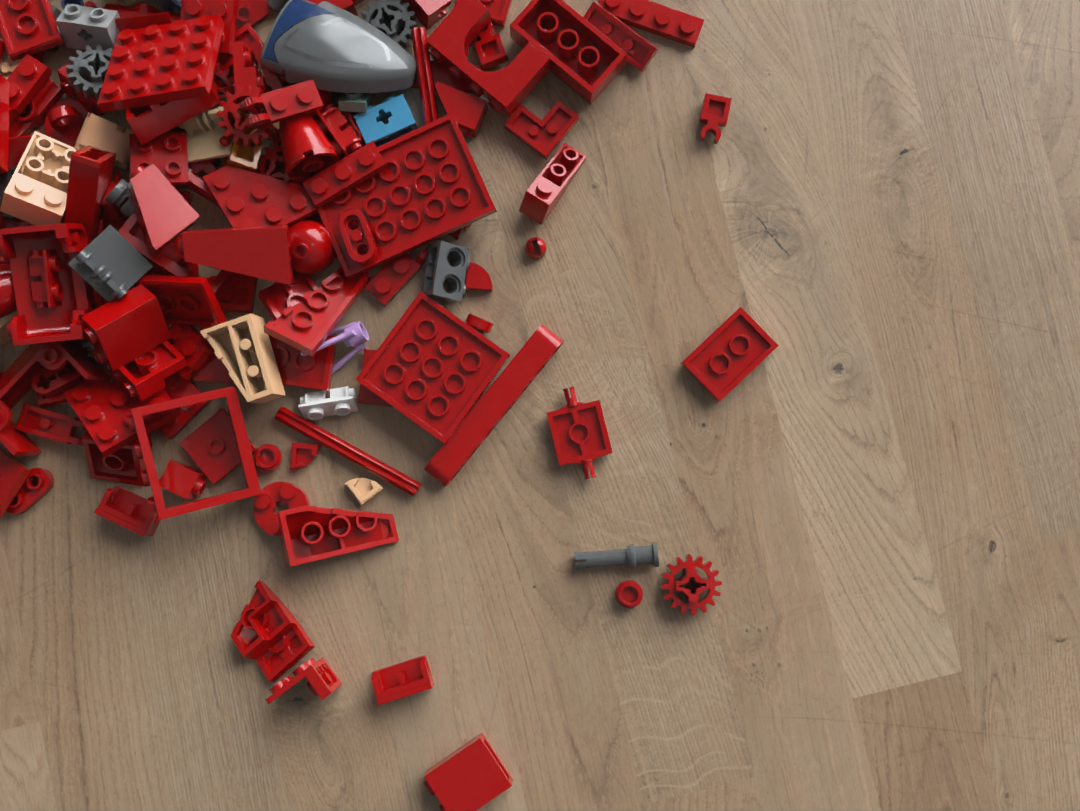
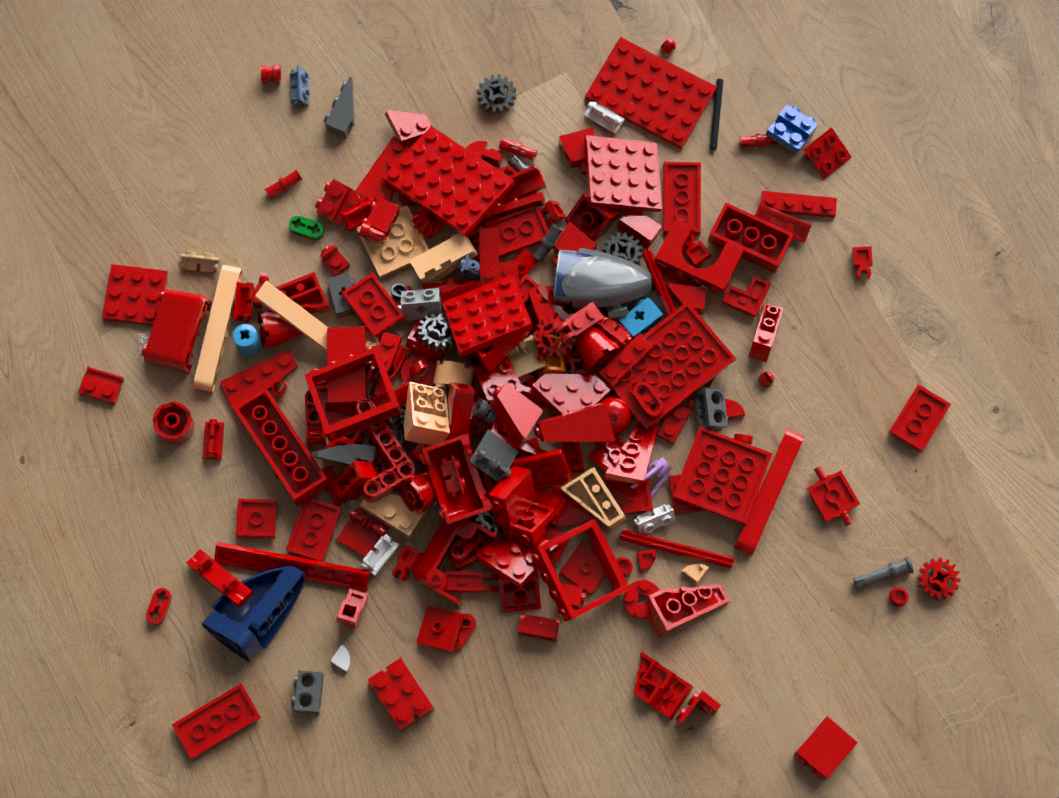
camera: 20 degrees left, 10 degrees down
red hinge [371,655,435,705] -> none

